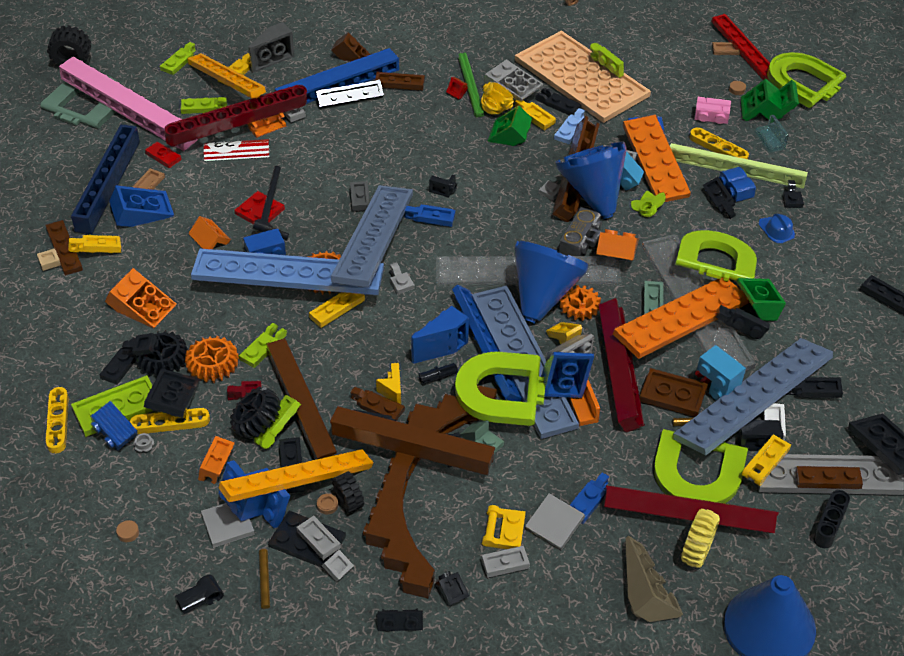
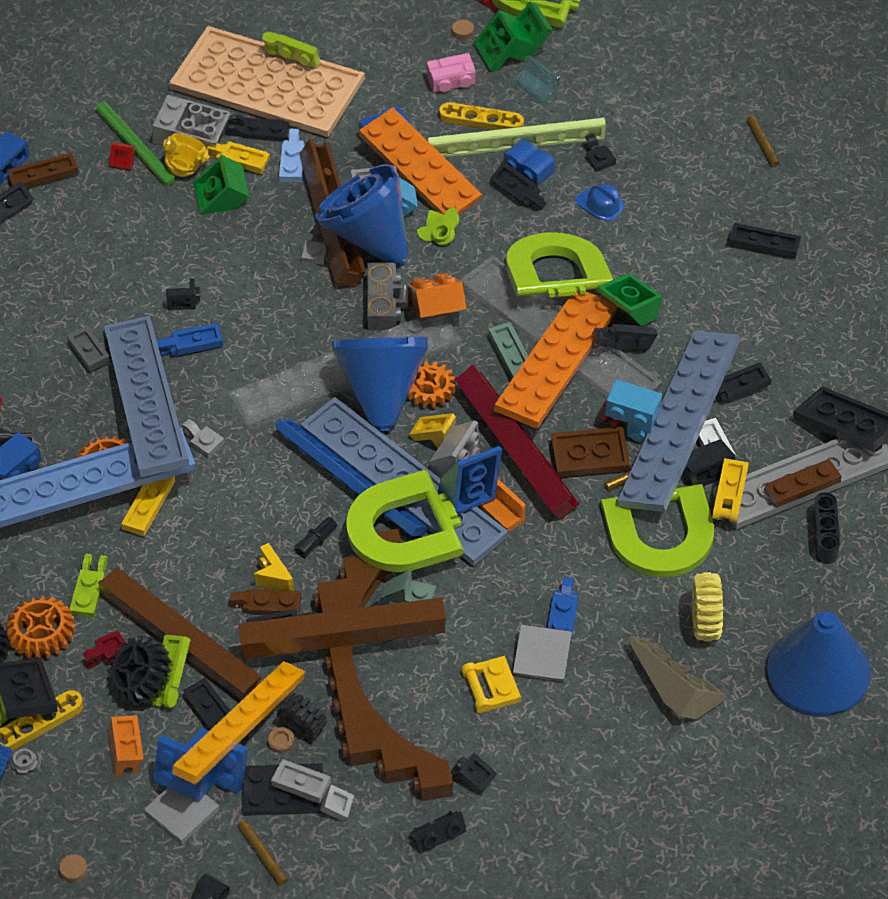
camera: 25 degrees left, 5 degrees up
blue slope [411,306,469,364] -> none
light grey plate [481,546,530,578] -> none
dark red tile [604,485,779,533] -> none

